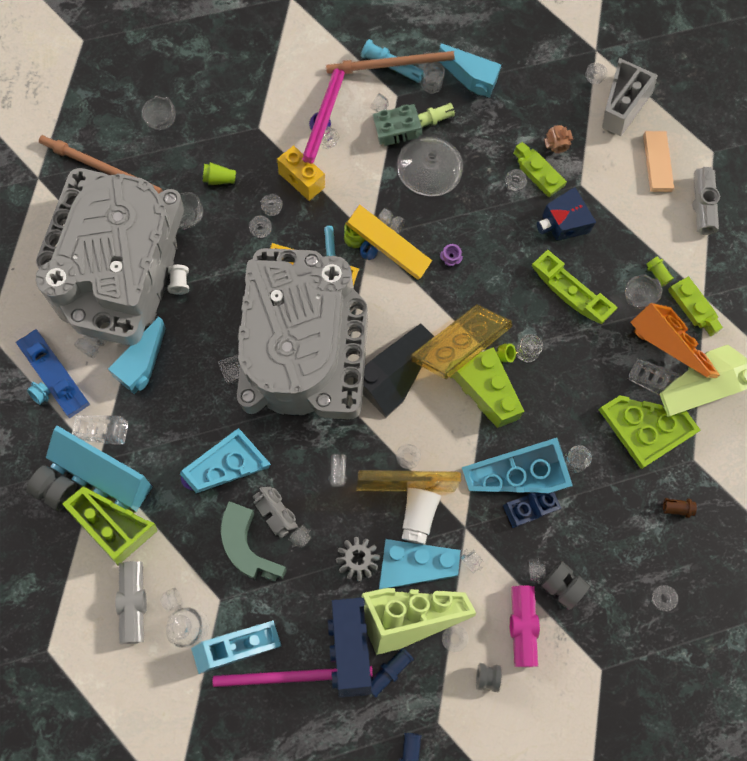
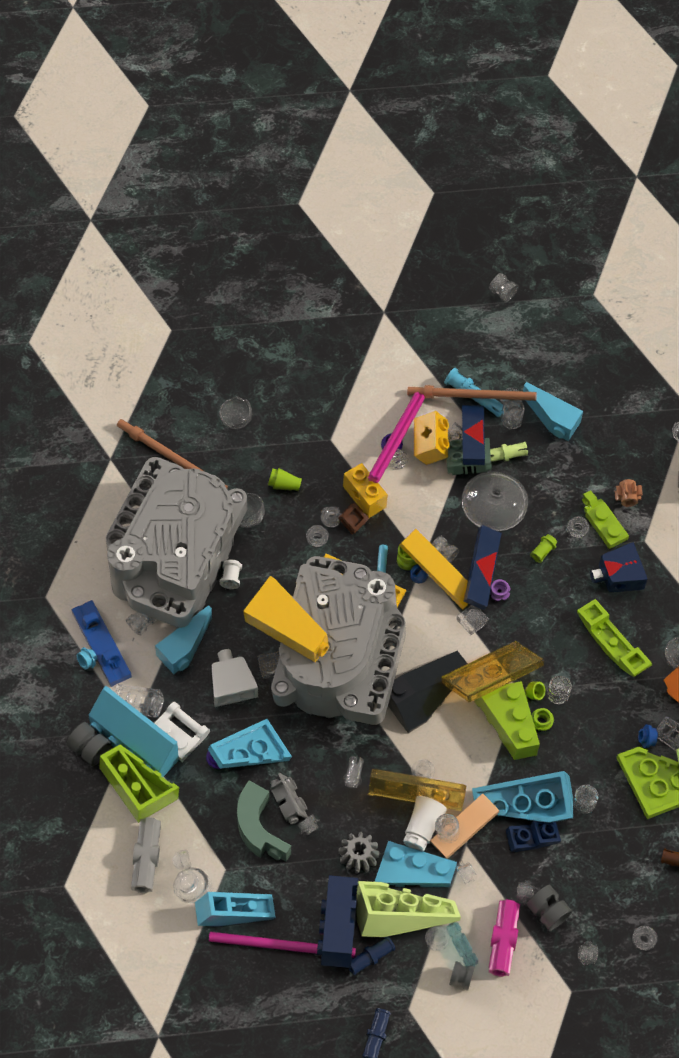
camera: 15 degrees right, 10 degrees down
none -> white plate [154,702,210,762]
none -> white torso [212,649,258,707]
none -> yellow slope [243,576,329,662]
none -> reddish brown tile [338,502,369,534]
none -> yellow brick [414,411,449,465]
none -> light nougat tile [430,794,499,859]
none -> clear wheel [435,814,460,843]
none -> clear light blue axle [446,922,478,967]
none -> clear plate [456,605,489,635]
none -> dark blue tile [462,405,485,465]
none -> dark blue tile [464,525,502,610]
none -> lime pin [530,534,557,563]
none -> lime plate [532,708,554,731]
none -> clear plate [578,941,598,966]
none -> blue plate [638,725,658,748]

